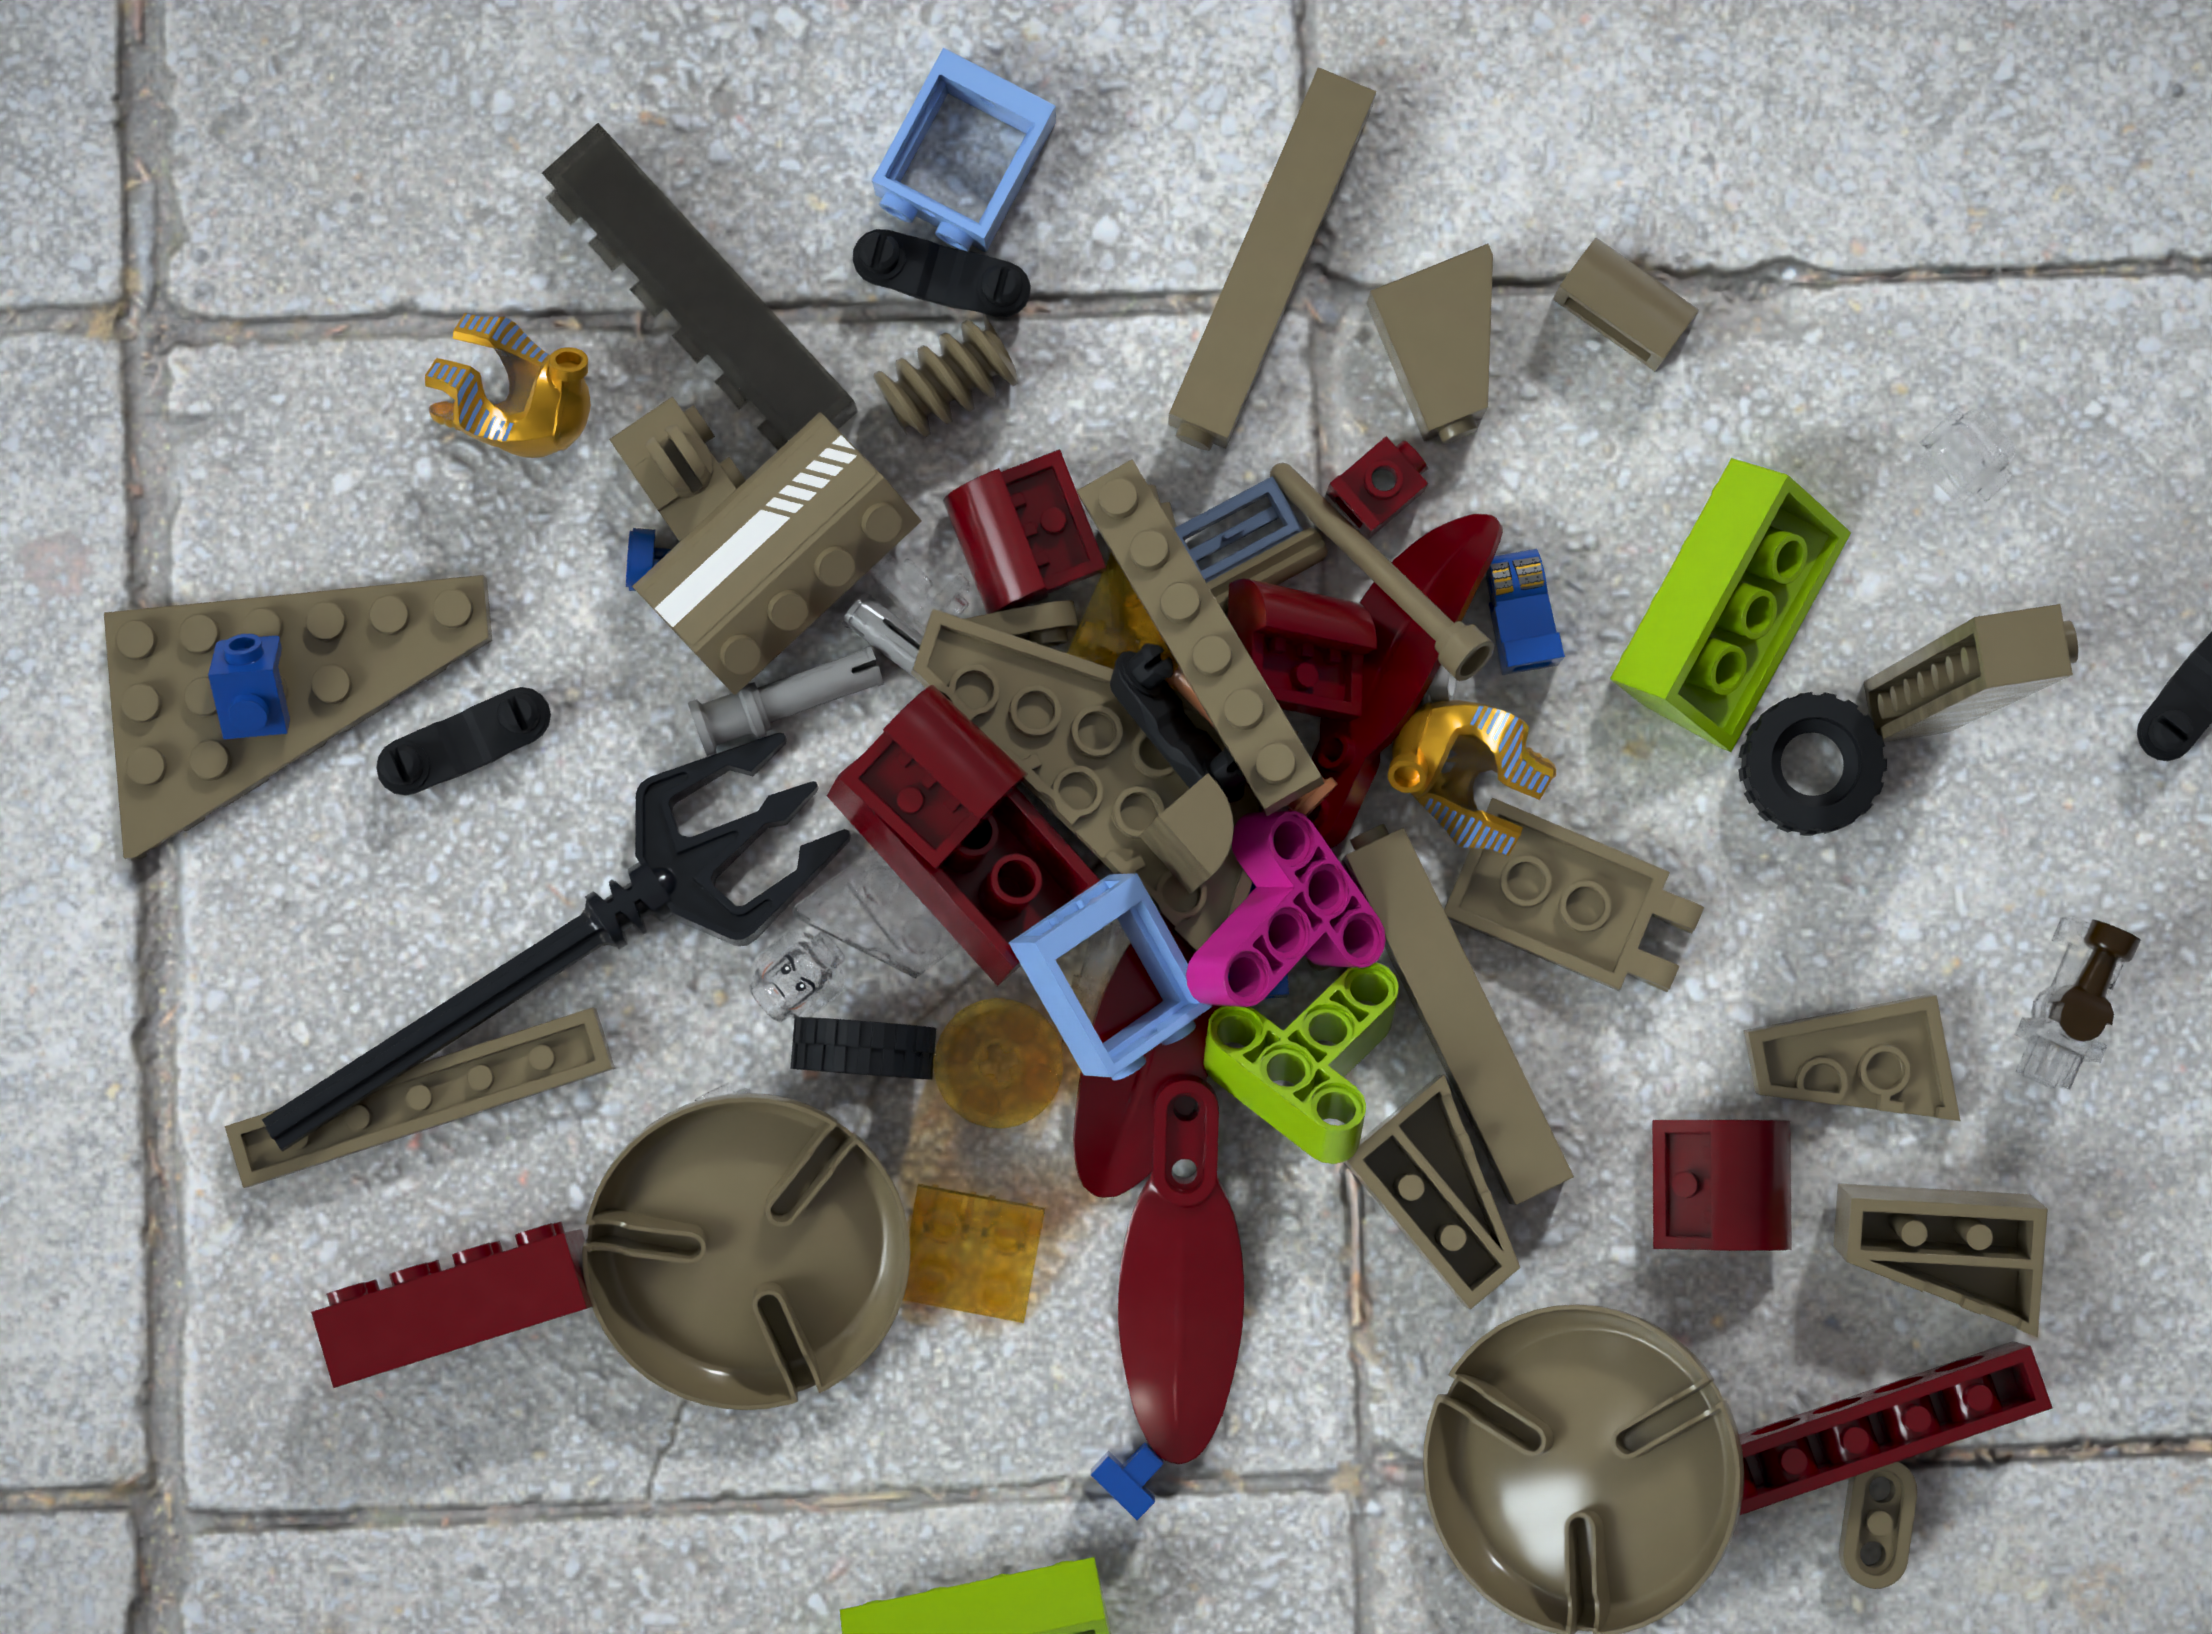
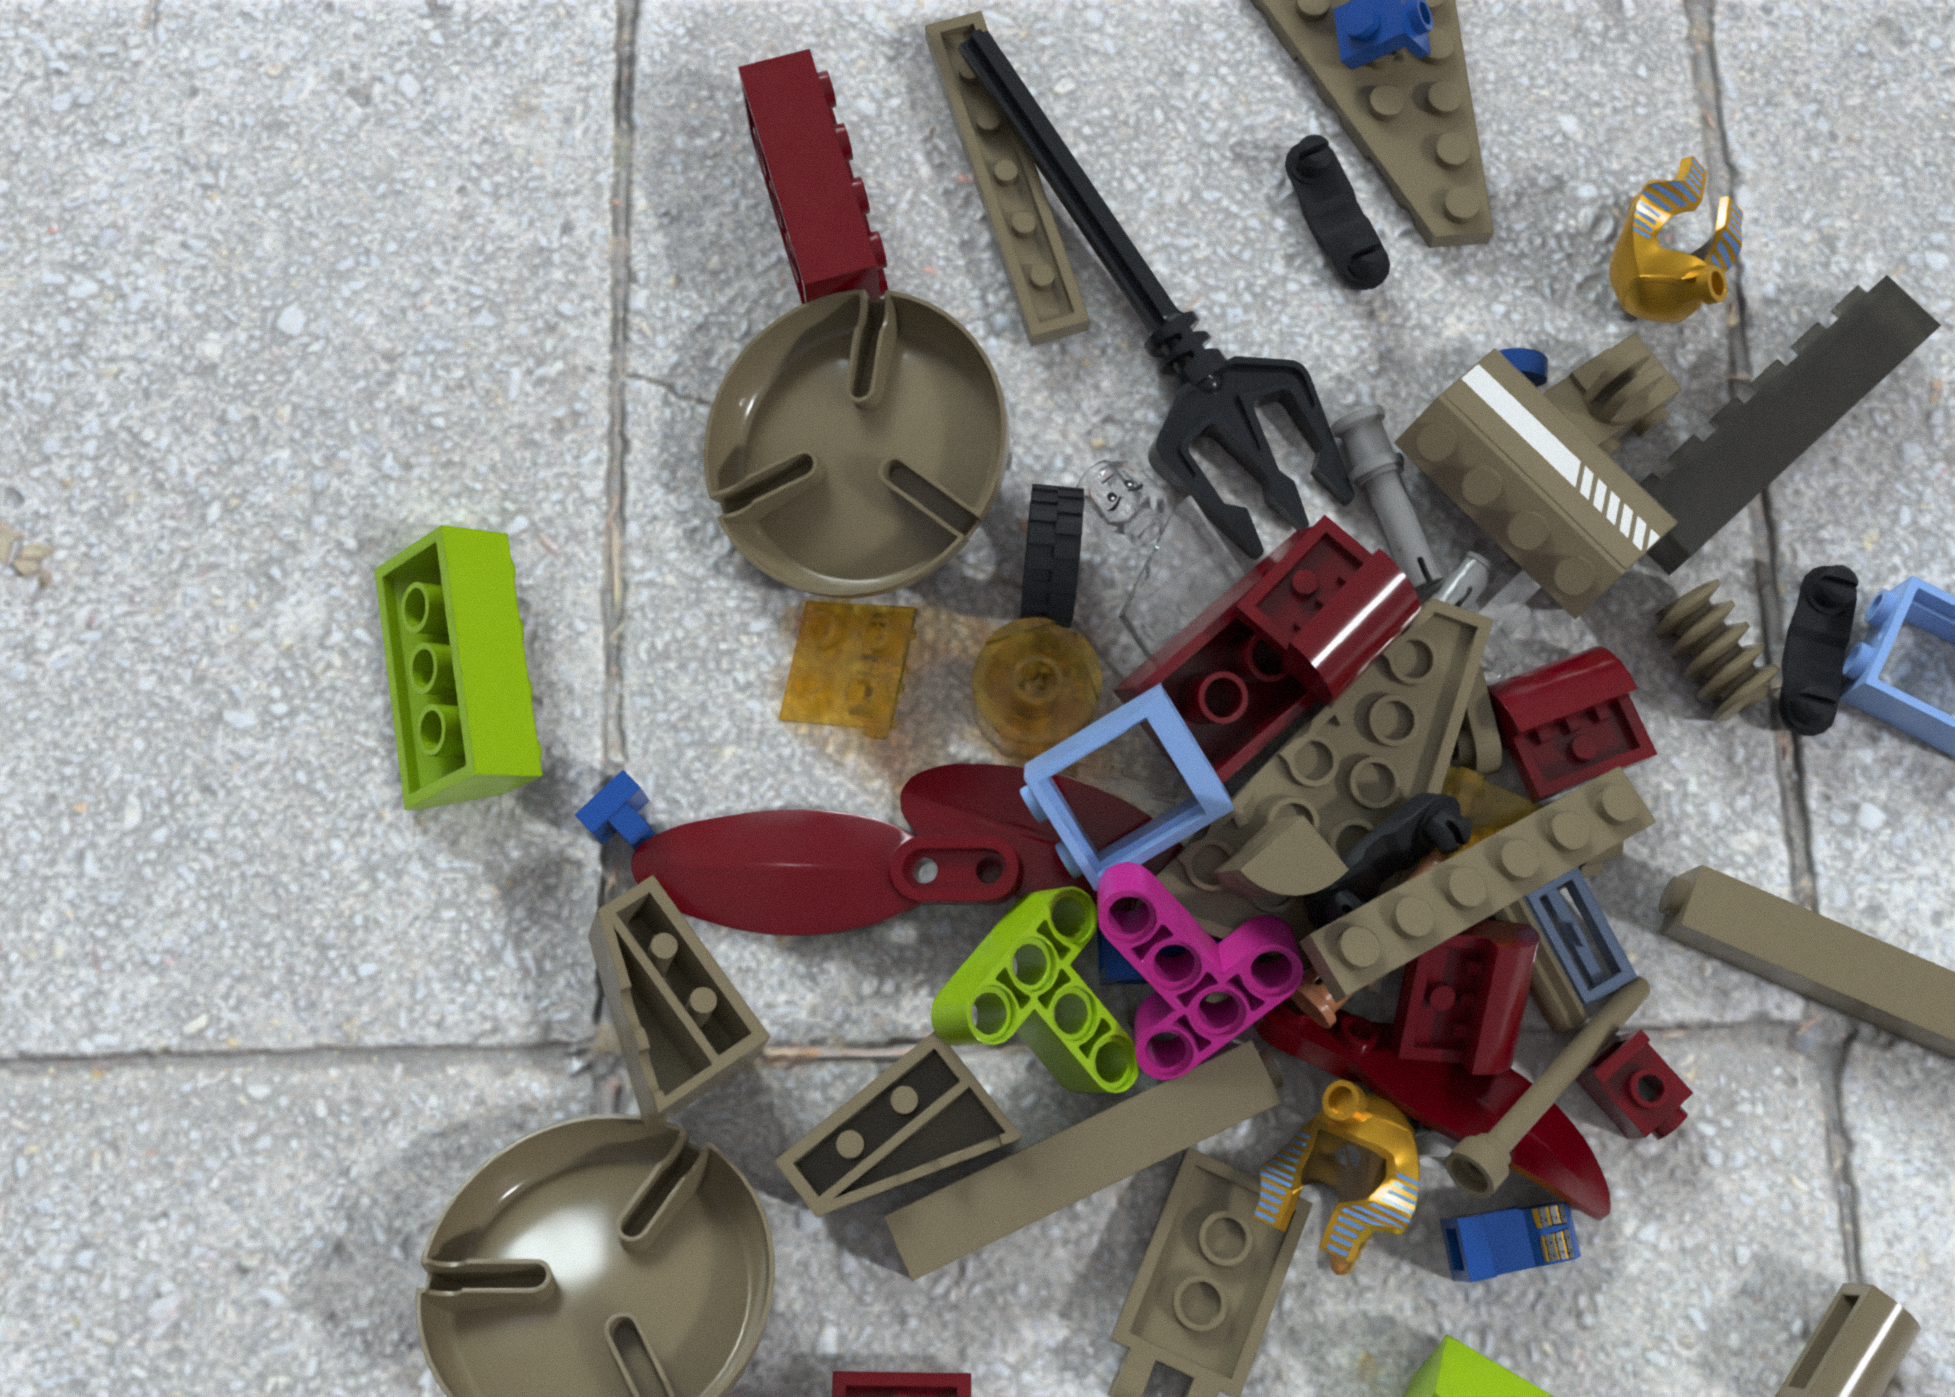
camera: 85 degrees right, 10 degrees down
dark tan slope [1366,244,1493,444] -> none
none -> dark tan wedge [588,875,771,1134]

